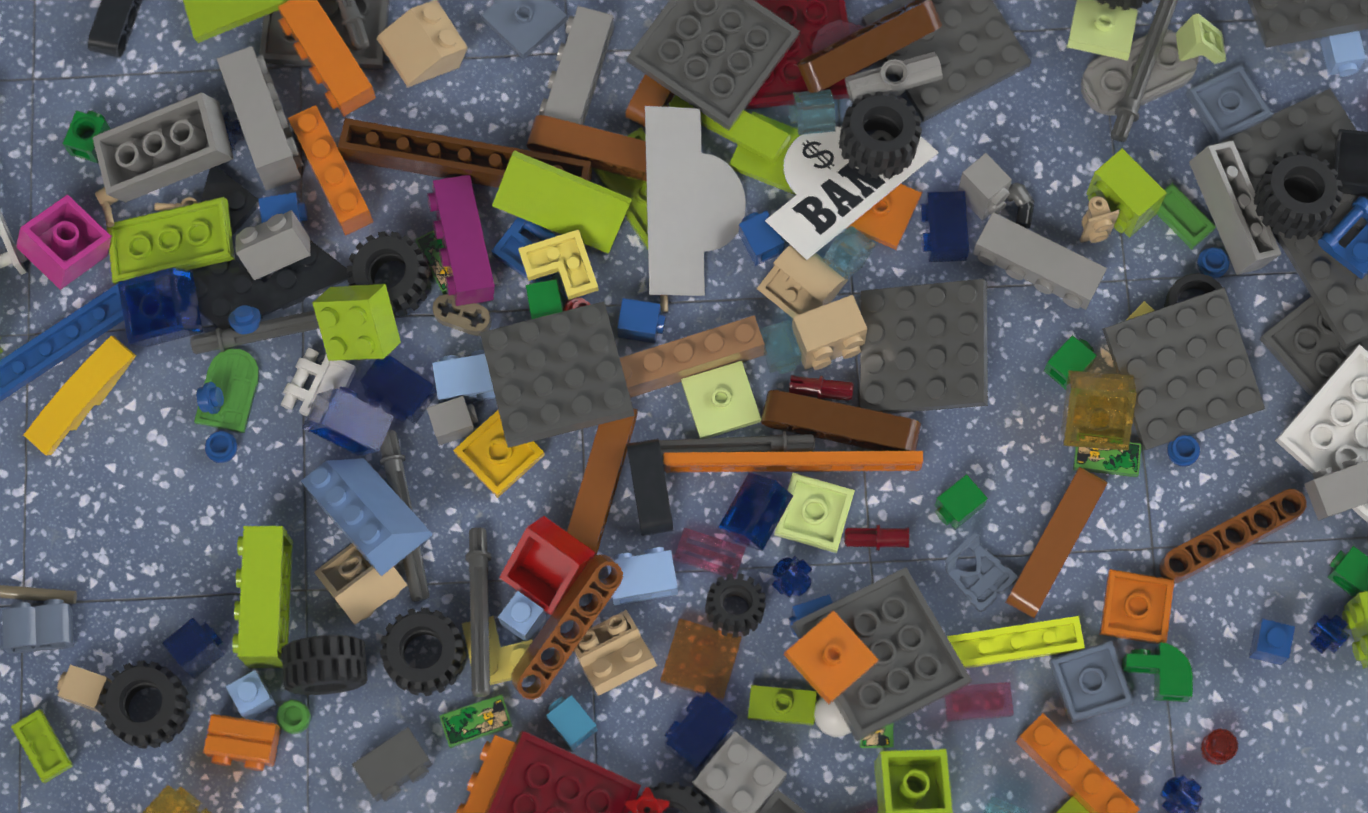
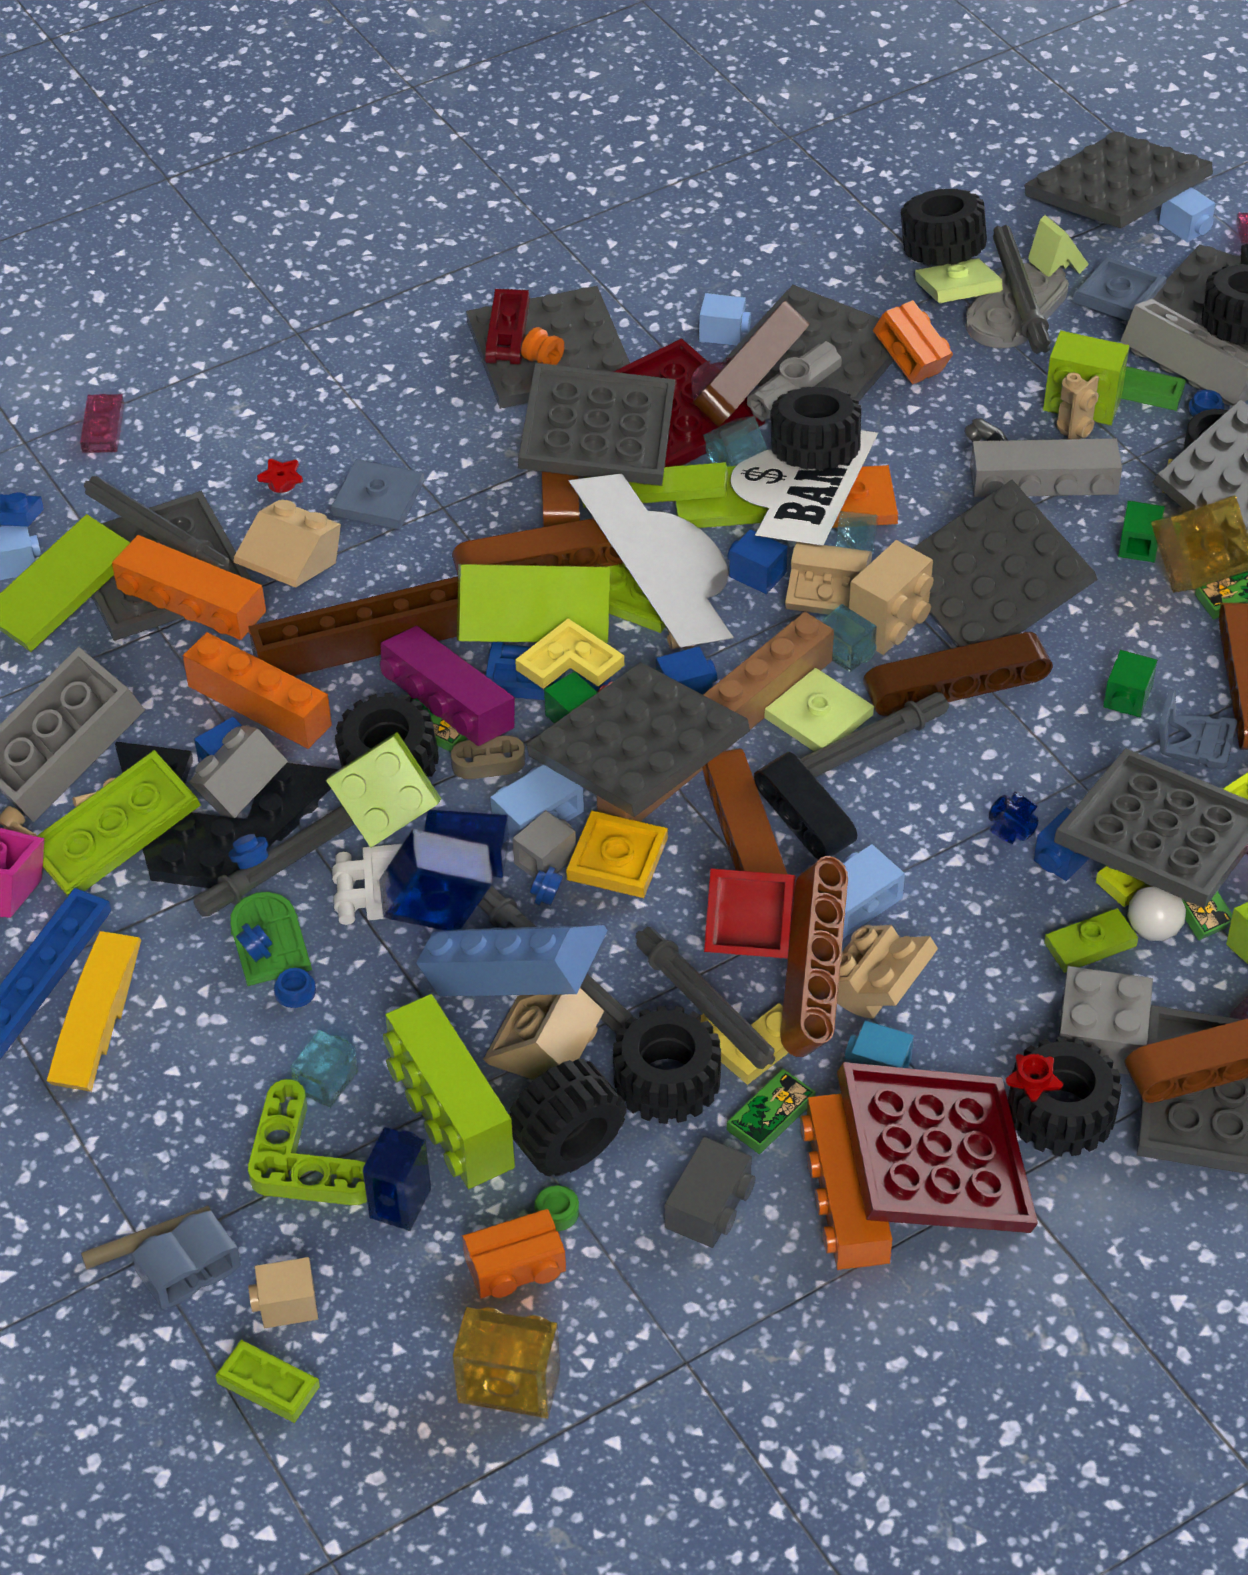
camera: 30 degrees left, 25 degrees down
black tyre [100,660,190,749] -> none
clear blue brick [118,267,203,347] -> none
light grey brick [217,46,303,191] -> none
light blue brick [226,670,276,720] -> none
light blue brick [498,591,546,641] -> none
light grey brick [539,6,614,125] -> none
clear orange tile [660,618,742,701] -> none
orange tile [664,451,923,473] -> none
clear blue brick [664,691,738,772] -> none
clear pink tile [674,528,746,579] -> none
black tyre [705,573,766,638] -> none
clear blue brick [718,472,793,551] -> none
yellowish green plate [774,472,855,553] -> none
orange plate [784,611,879,704] -> none
dark red axle [789,375,854,401] -> none
dark red axle [844,525,910,551] -> none
clear blue brick [920,191,969,262] -> none
light grey brick [957,153,1012,221] -> none
none -> lime beam [248,1079,375,1205]
none -> clear light blue brick [290,1030,358,1108]
none -> blue plate [530,866,563,906]
none -> orange brick [873,300,953,385]

